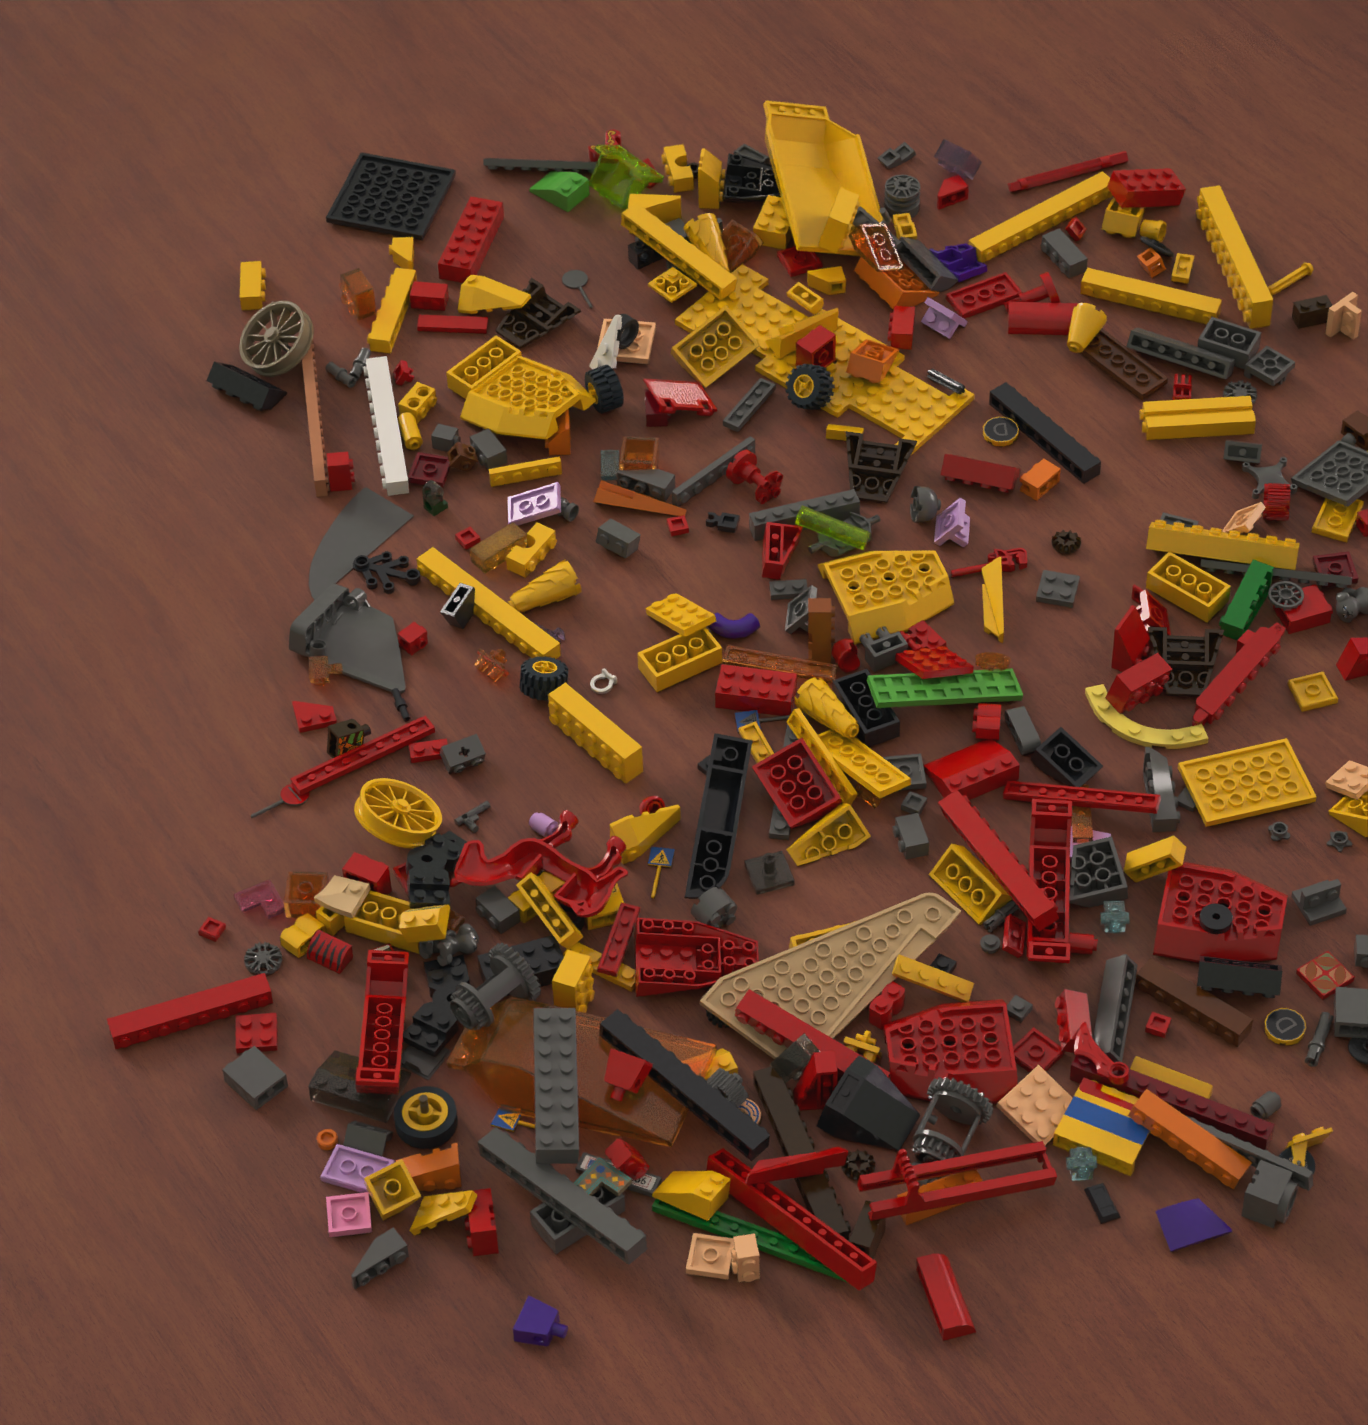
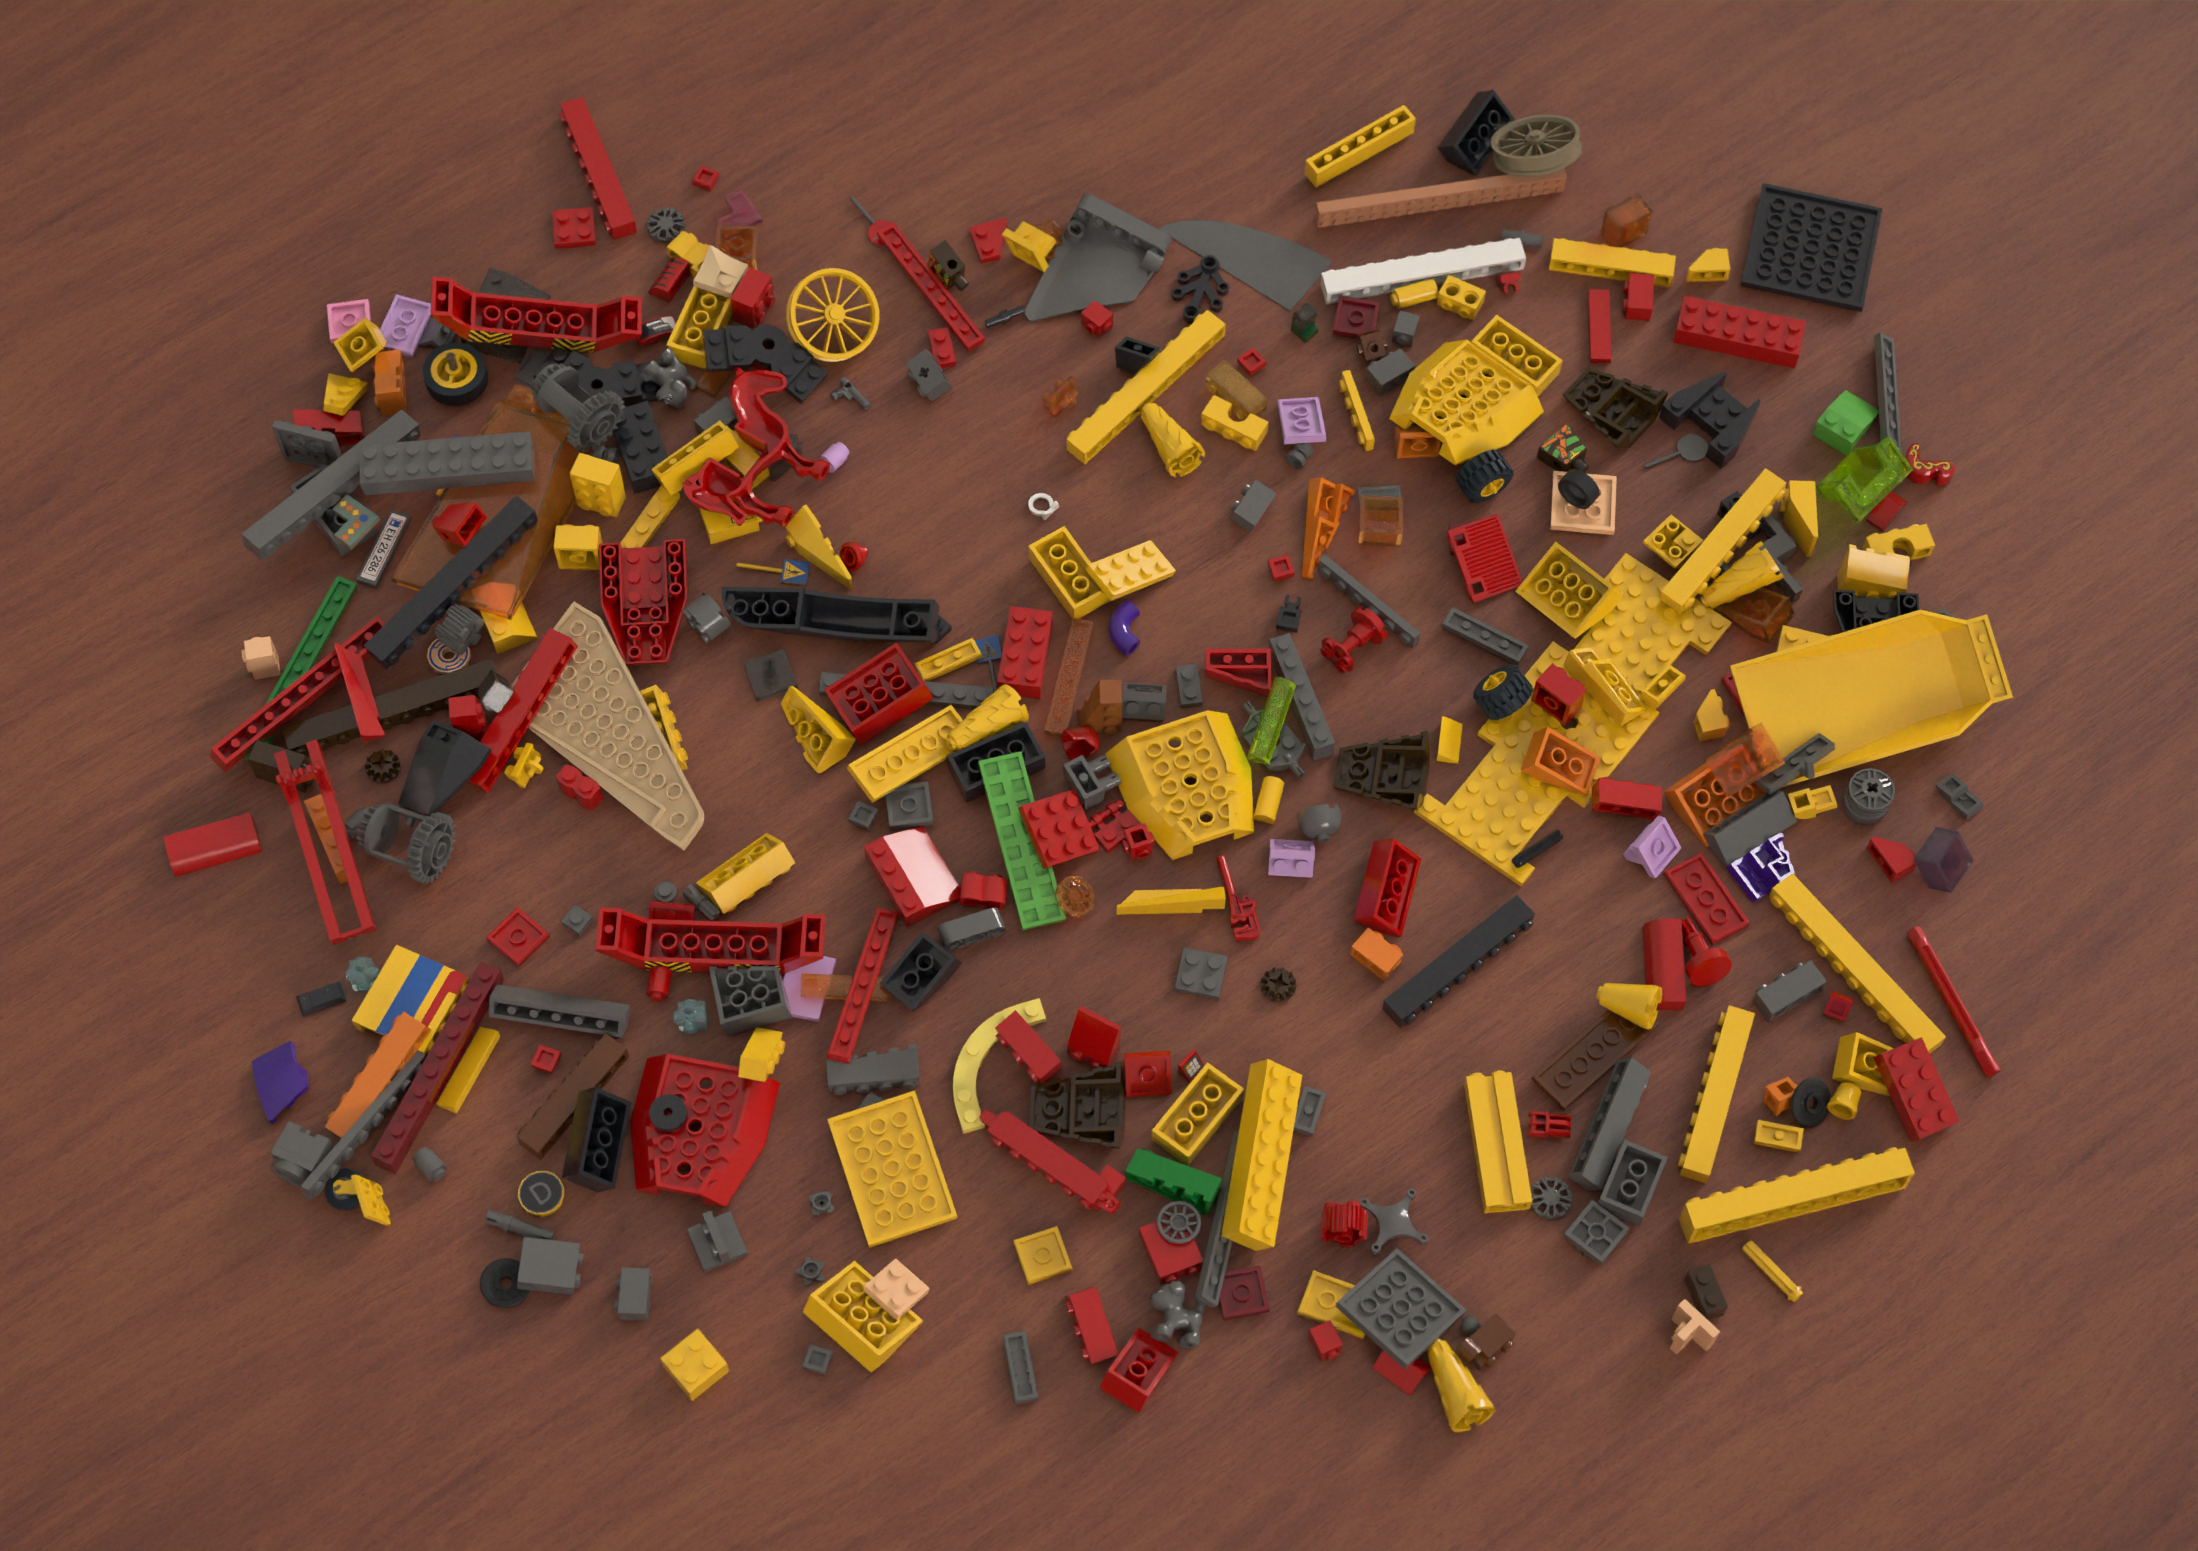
camera: 85 degrees right, 15 degrees up
dark grey brick [222,1046,288,1110] -> none
yellow brick [240,261,266,310] -> none
dark grey pin [325,362,357,388] -> none
red brick [326,452,355,492] -> none
dark grey slope [351,1228,409,1289] -> none
yellow slope [399,904,450,943] -> none
yellow wedge [457,275,531,314] -> none
dark purple torso [513,1296,568,1346] -> none
black wheel [519,657,568,701] -> none
bar [535,623,565,645] -> none
yellow brick [548,683,643,784] -> none
white wing [589,315,622,369] -> none
red tile [597,902,640,977] -> none
red brick [605,1138,650,1180] -> none
dark grey slope [616,469,676,502] -> none
yellow slope [652,1171,731,1221] -> none
light nougat plate [686,1233,734,1279] -> none
yellow tile [787,708,858,805] -> none
yellow brick [818,188,860,253] -> none
red wedge [883,999,1018,1104] -> none
yellow plate [891,954,974,1002] -> none
dark grey brick [892,813,929,859] -> none
black plate [930,953,957,974] -> none
red brick [938,790,1059,931] -> none
tile [983,417,1019,447] -> none
light nougat plate [996,1065,1073,1146] -> none
red brick [1055,989,1092,1053] -> none
red piece [1074,1022,1129,1085] -> none
light nougat plate [1222,502,1266,534] -> none
dark grey brick [1223,440,1262,463] -> none
tile [1296,951,1355,1000] -> none
none -> dark grey plate [272,420,342,468]
none -> yellow brick [554,524,603,570]
none -> yellow bracket [1002,221,1056,272]
none -> red brick [1121,823,1155,860]
none -> yellow brick [1253,776,1284,825]
none -> yellow brick [1305,105,1416,188]
none -> torso [1537,424,1589,473]
none -> black wedge [1659,371,1761,469]

